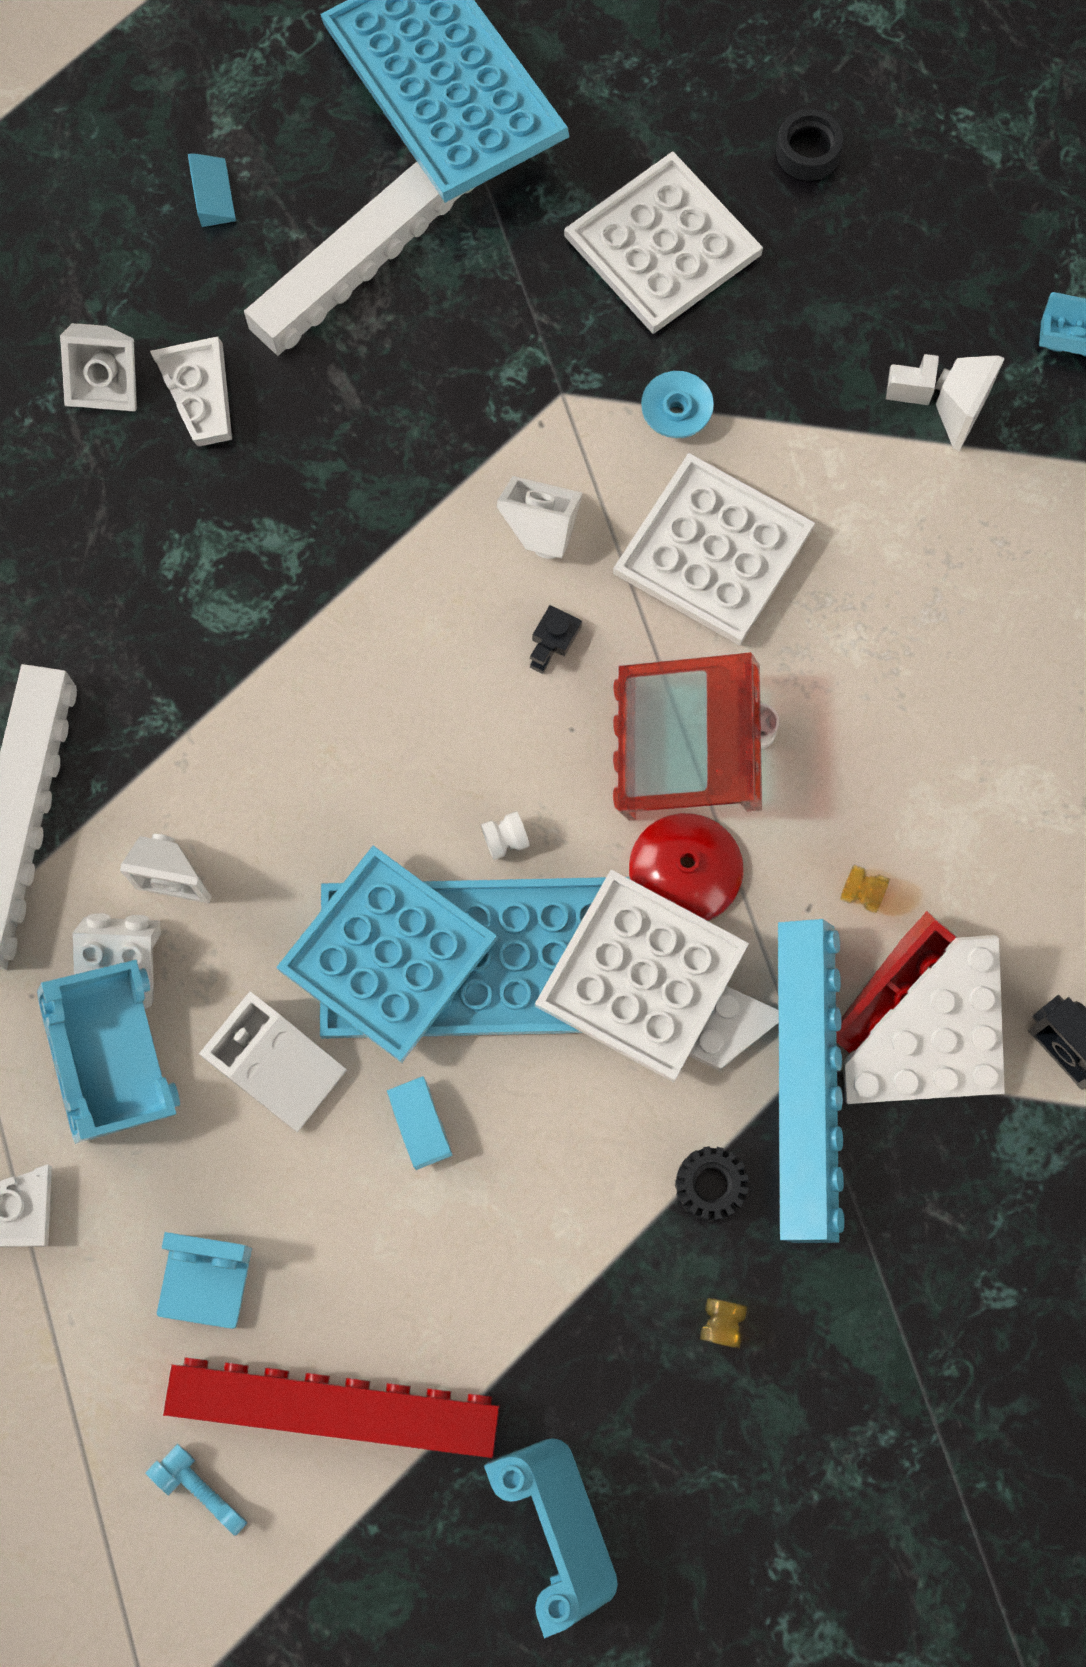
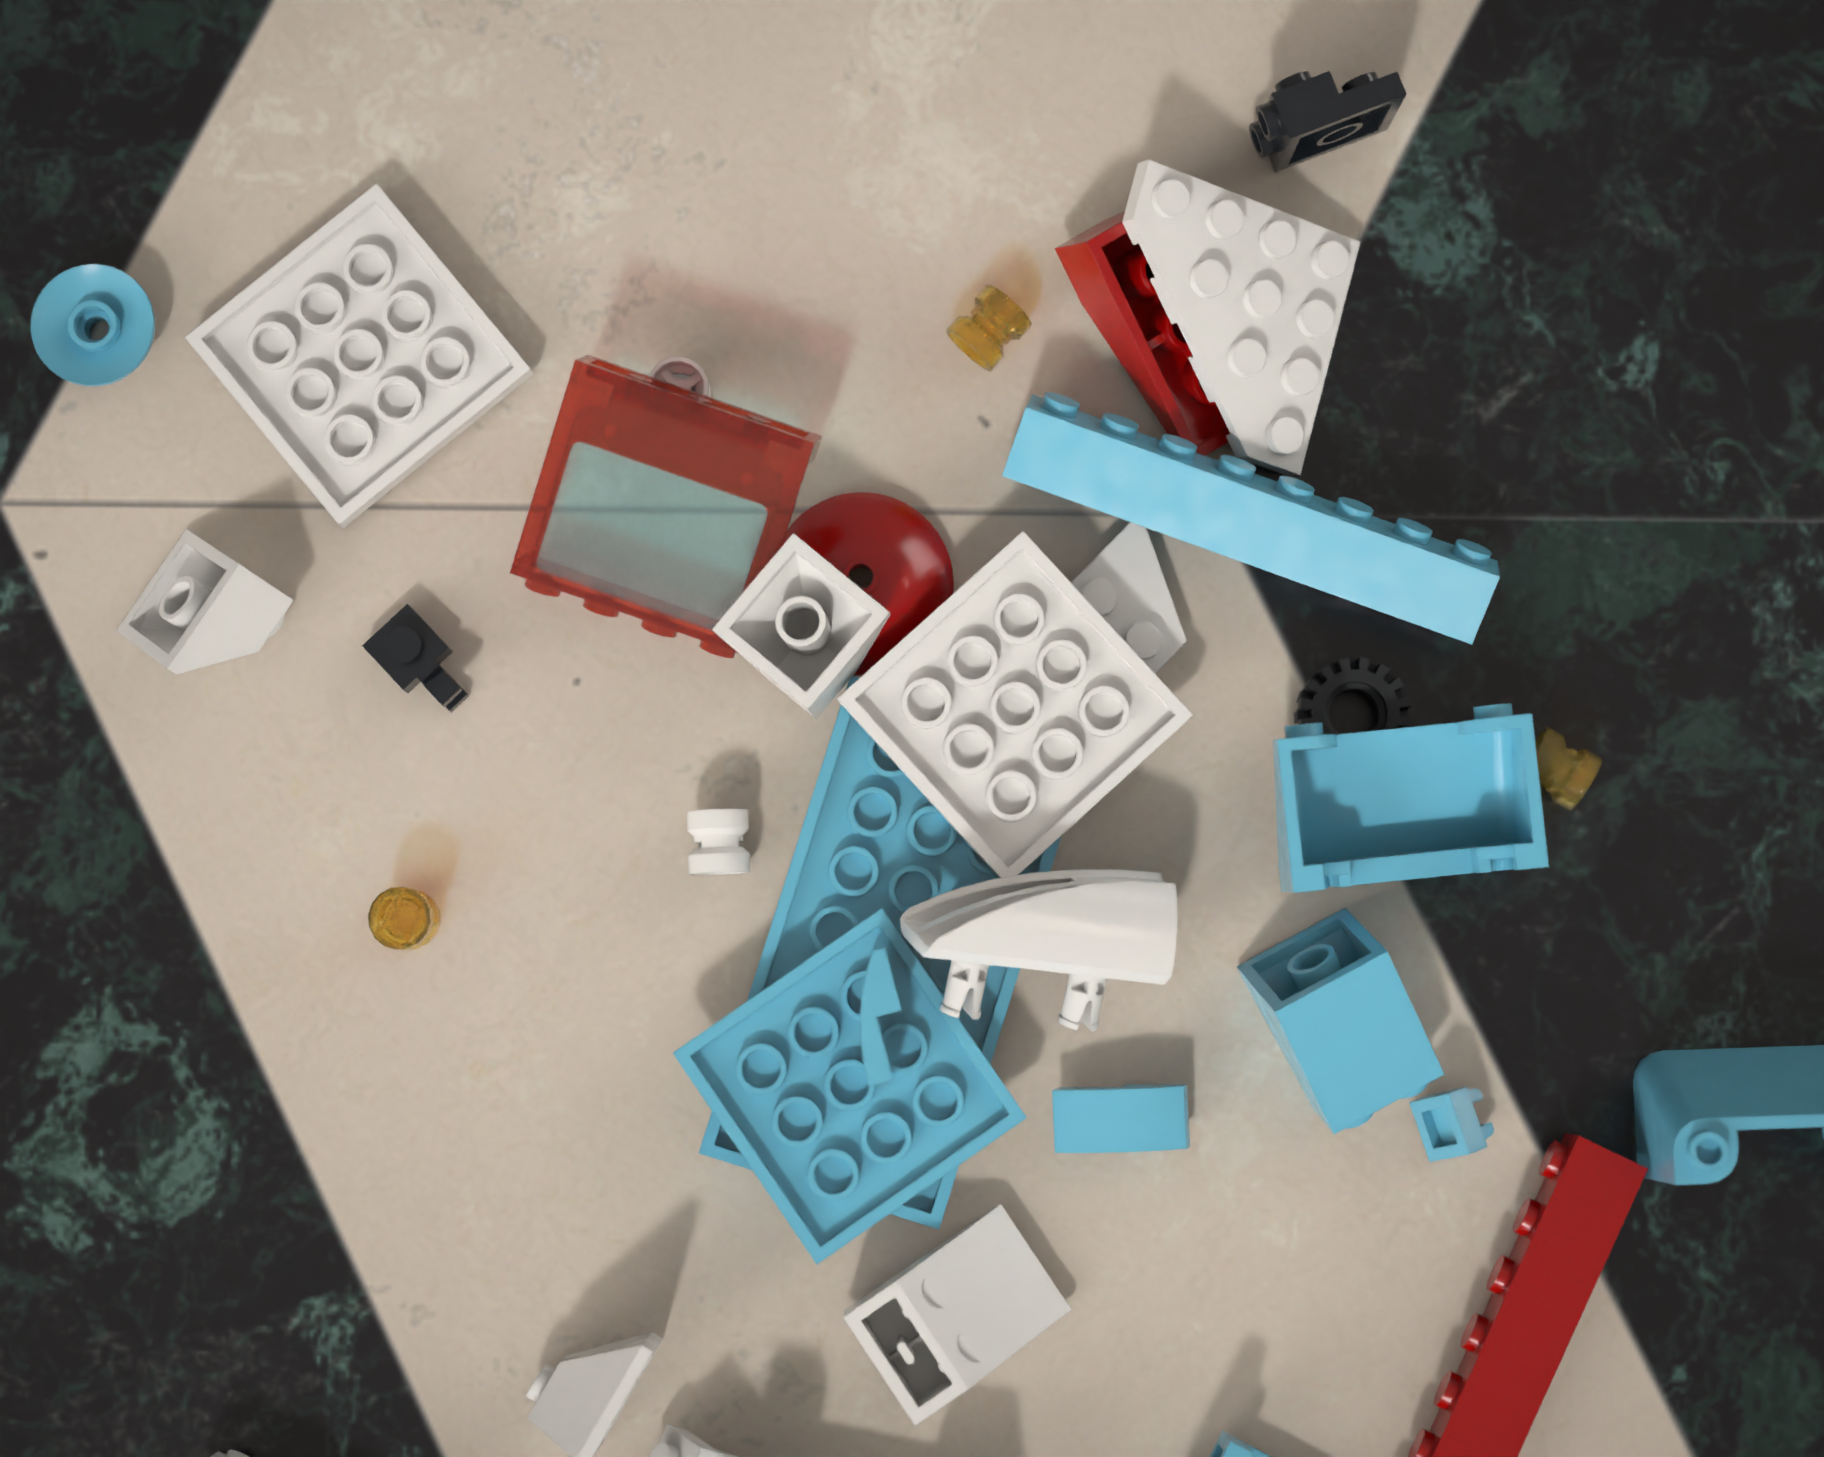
camera: 75 degrees left, 10 degrees up
none -> clear yellow wheel [368,887,441,950]
none -> white slope [712,533,891,719]
none -> medium azure slope [860,948,902,1087]
none -> white piece [900,869,1178,1032]
none -> medium azure slope [1237,908,1444,1134]
none -> medium azure windscreen [1273,703,1549,893]
none -> medium azure tile [1409,1086,1494,1162]

